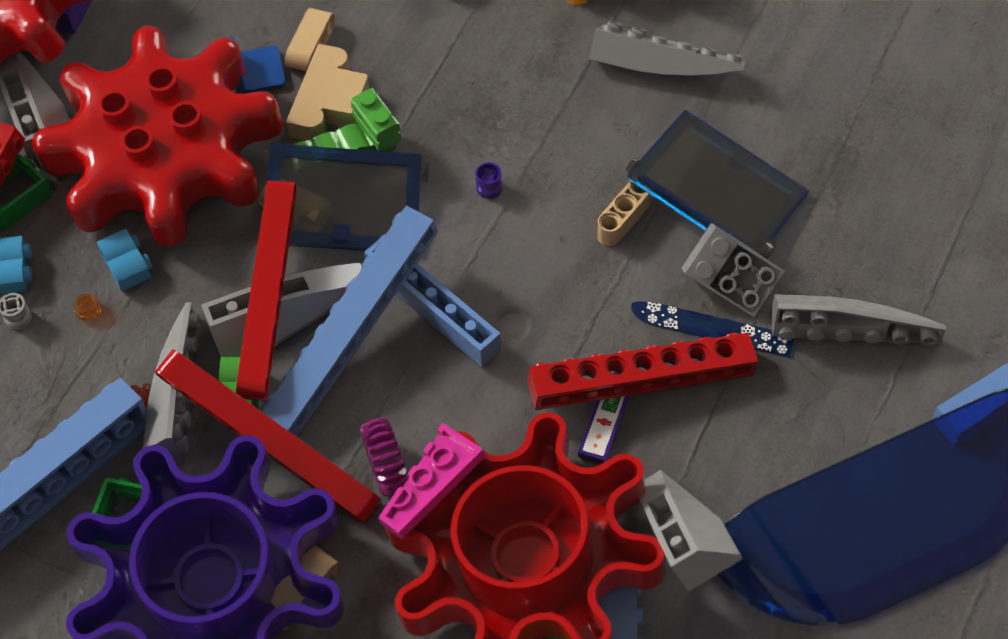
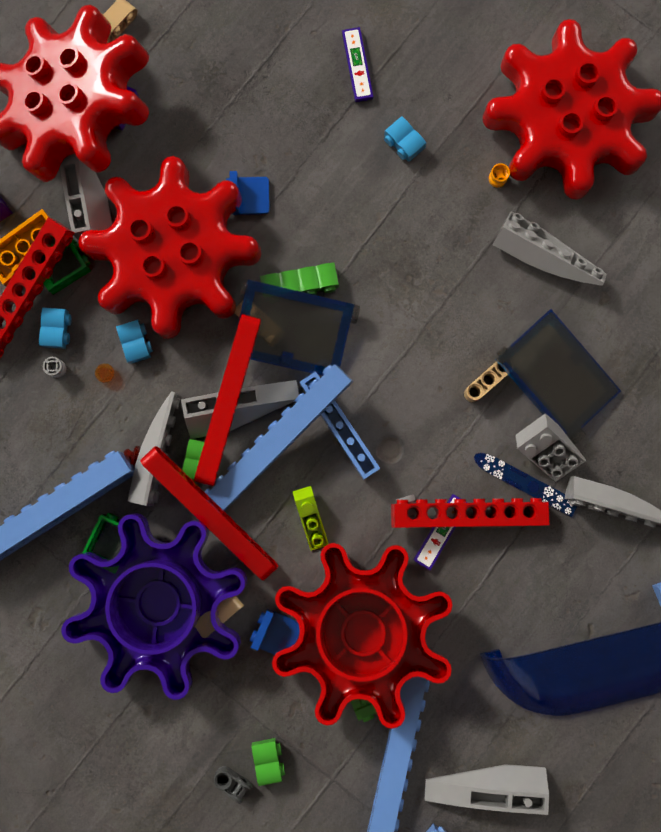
camera: 10 degrees right, 25 degrees up
tan beam [285,8,335,72] -> none
tan brick [286,44,369,141] -> none
bright green brick [350,88,402,152] -> none
magenta gear [360,417,408,497] -> none
dark pink wing [379,423,486,539] -> none
dark purple wheel [475,162,502,199] -> none
light grey wedge [641,470,743,591] -> none
none -> blue bracket [249,608,300,655]
none -> lime slope [293,486,329,551]

